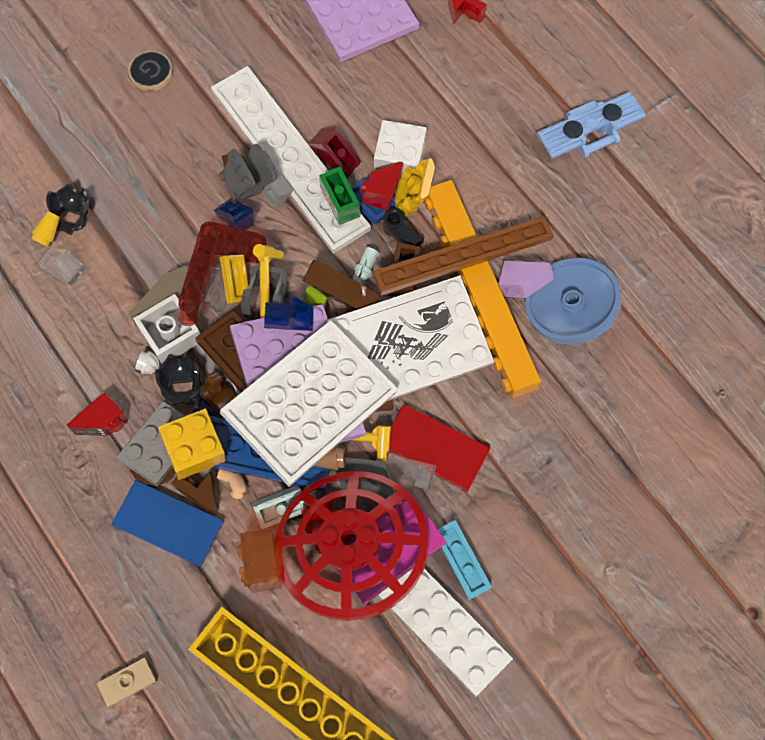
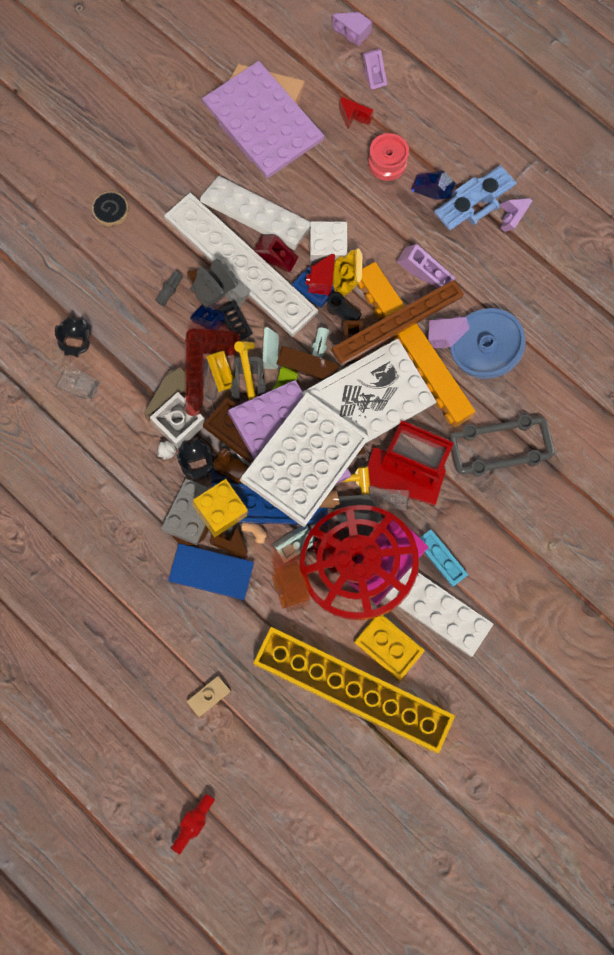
camera: 15 degrees left, 5 degrees up
yellow cone [31,211,60,247] -> none
red slope [66,393,128,436] -> none
clear blue slope [264,296,313,331] -> none
green brick [319,167,360,226] -> none
none -> dark grey axle [155,272,183,307]
none -> white plate [200,176,311,250]
none -> black slope [217,302,253,342]
none -> light aqua slope [263,327,279,369]
none -> yellow tile [354,615,425,682]
none -> coral wheel [368,133,409,181]
none -> window [382,420,454,488]
none -> lavender slope [397,244,455,288]
none -> clear blue slope [411,170,456,200]
none -> dark grey bar [449,414,555,477]
none -> lavender slope [500,199,532,232]

